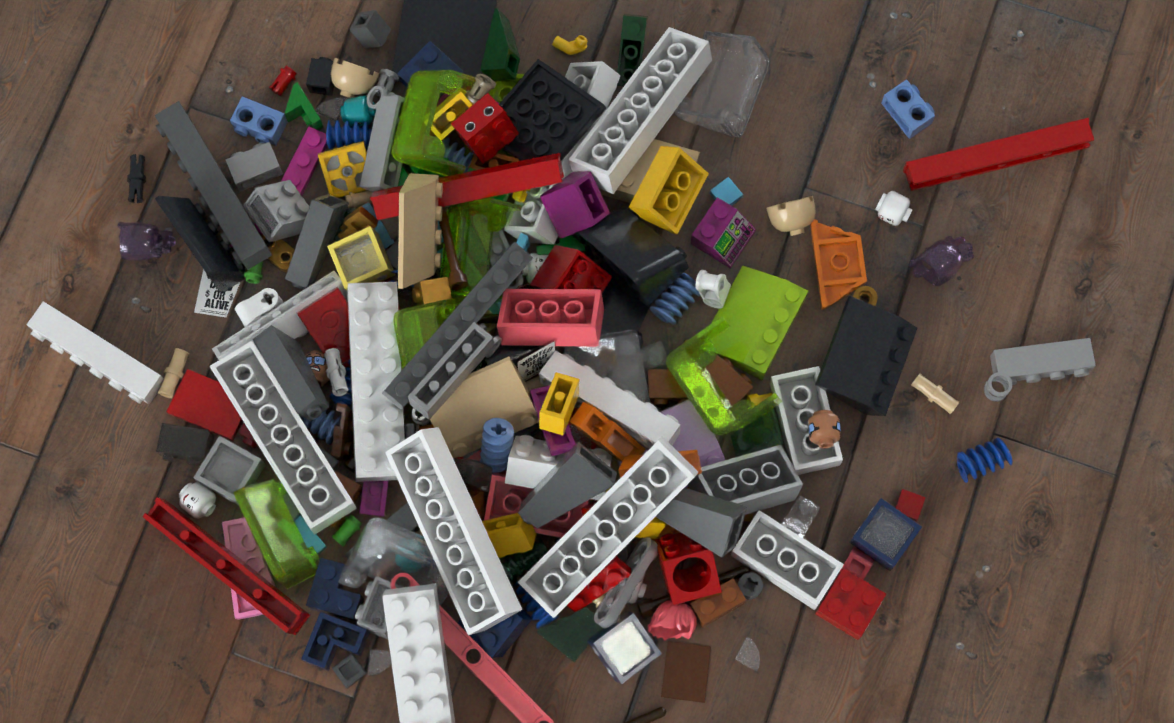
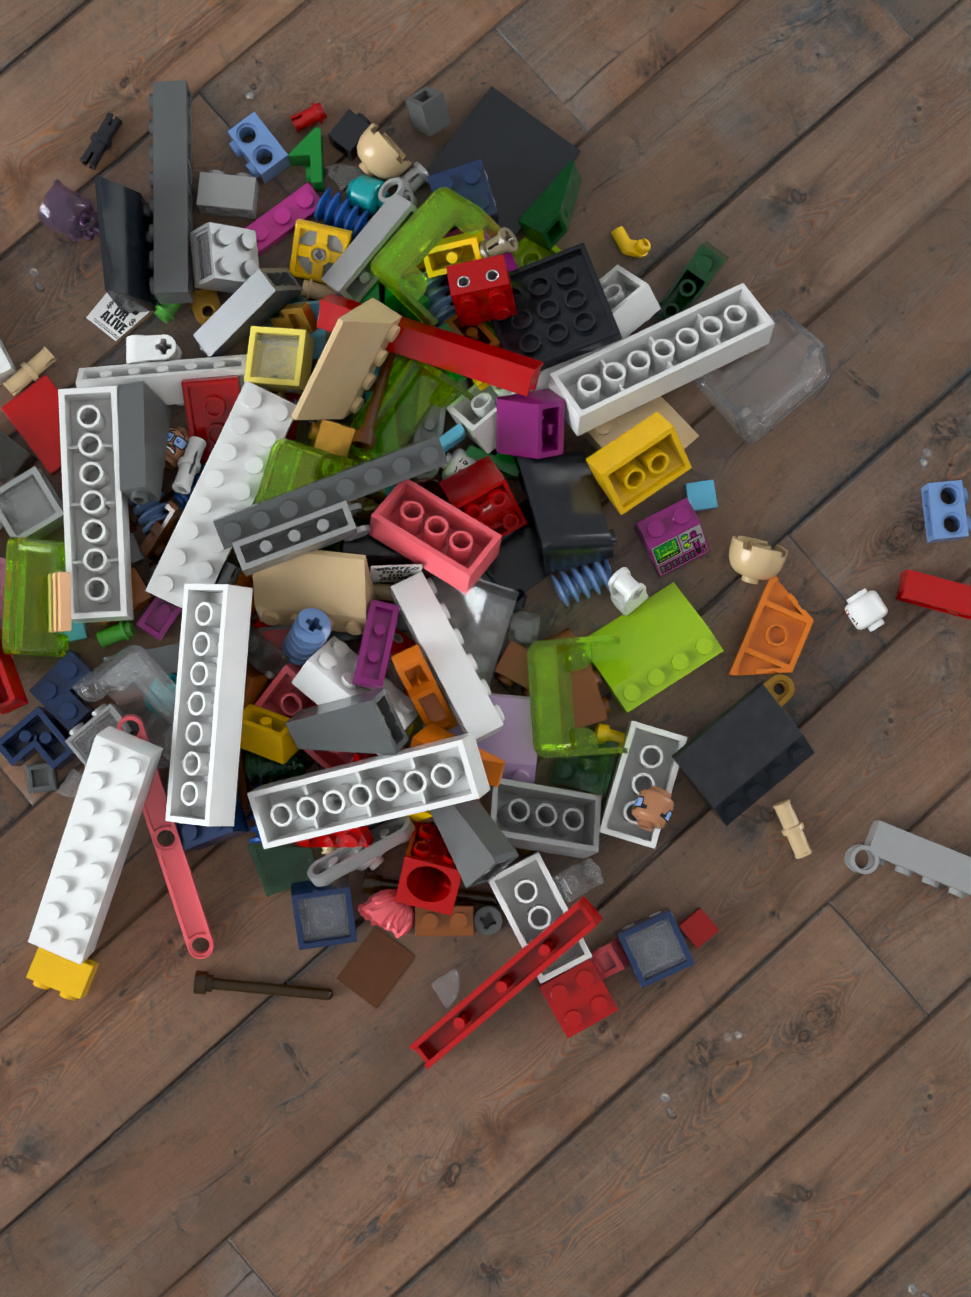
camera: 25 degrees right, 10 degrees up
yellow brick [539,372,580,435] -> none
clear purple piece [909,236,974,286] -> none
blue piece [957,438,1013,483] -> none
none -> light nougat tile [48,572,72,632]
none -> red tile [409,896,603,1069]

